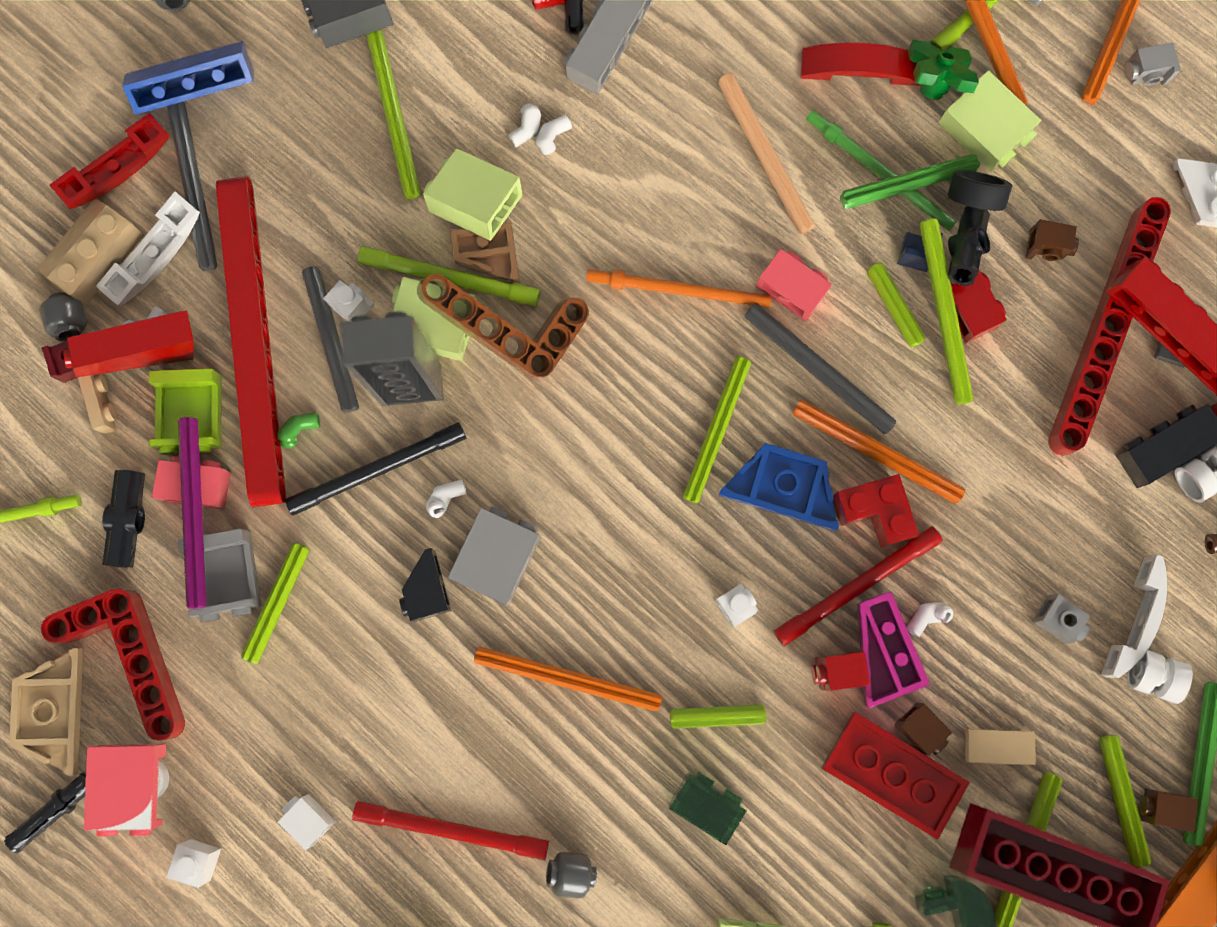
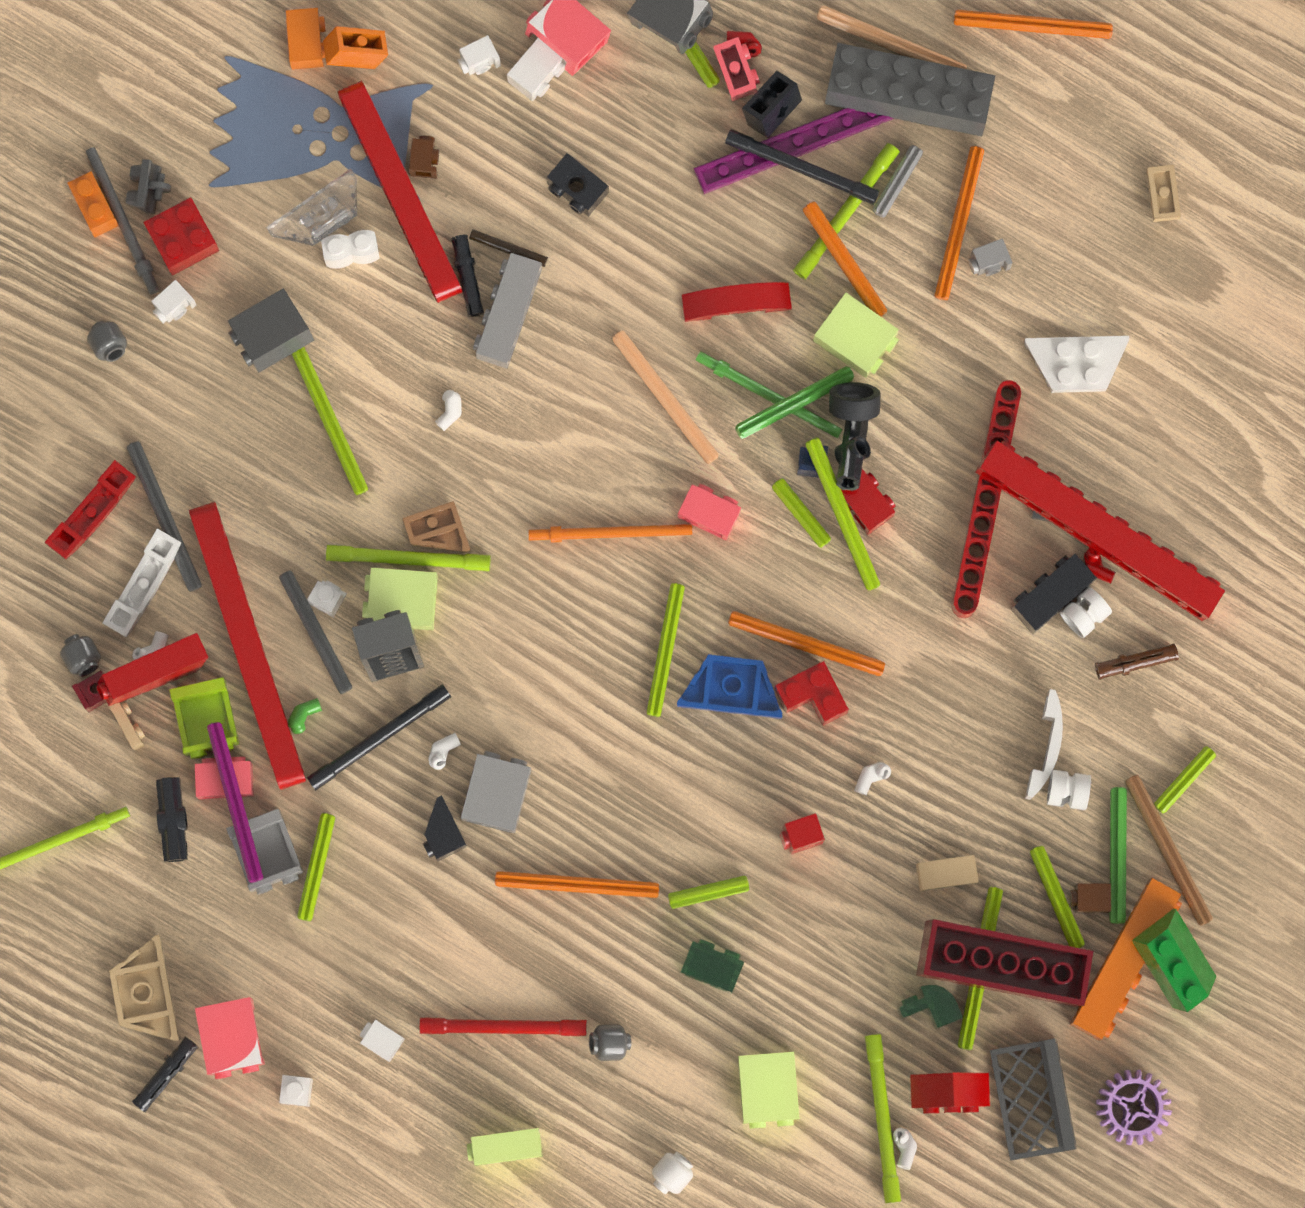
camera: 15 degrees left, 0 degrees up
tan slope [36,199,144,306] -> none
red beam [41,589,185,741] -> none
blue brick [122,41,254,115] -> none
dark orange beam [417,274,589,378] -> none
yellowish green brick [423,148,523,241] -> none
white arm [535,114,572,155] -> none
white brick [714,584,759,628] -> none
dark grey axle [745,304,896,434] -> none
red piece [773,526,943,647] -> none
red plate [821,712,970,840] -> none
dark pink wedge [857,591,930,709] -> none
reddish brown brick [894,702,952,756] -> none
green plant [908,39,979,100] -> none
reddish brown brick [1025,219,1079,261] -> none
light grey brick [1032,594,1091,643] -> none

